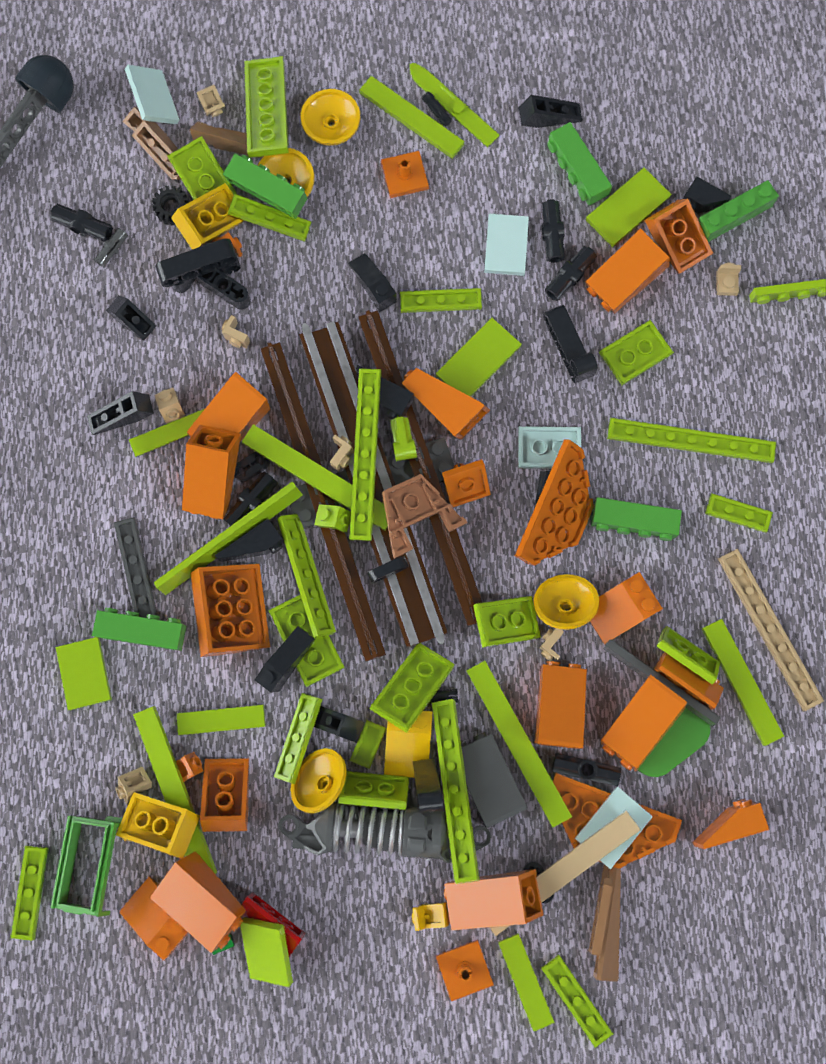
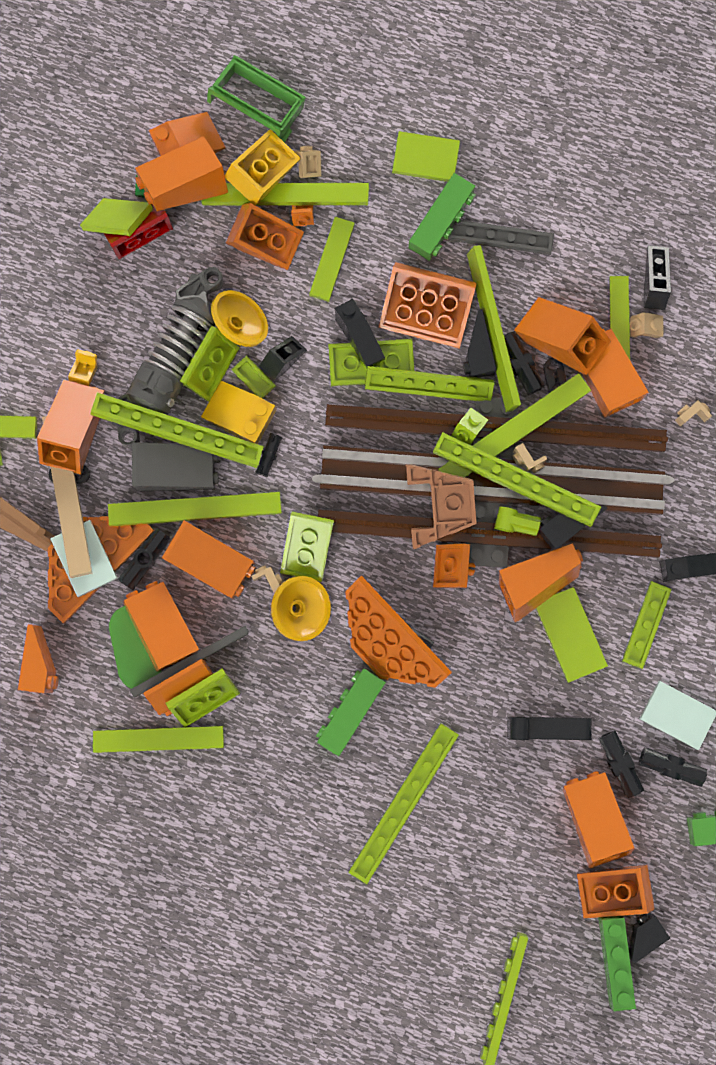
camera: 110 degrees right, 5 degrees up
lime tile [11,846,49,941] -> none
lime tile [274,693,323,784] -> none
black beam [367,556,409,584] -> none
lime tile [370,643,455,733] -> none
beam [413,758,444,813] -> none
orange tile [435,940,494,1002] -> none
light aqua tile [518,426,581,469] -> none
lime tile [585,167,672,247] -> none
orange slope [590,572,663,644] -> none
lime tile [599,320,674,386] -> none
lime tile [705,493,773,533] -> none
tan bracket [716,263,741,296] -> none
tan tile [718,549,824,712] -> none

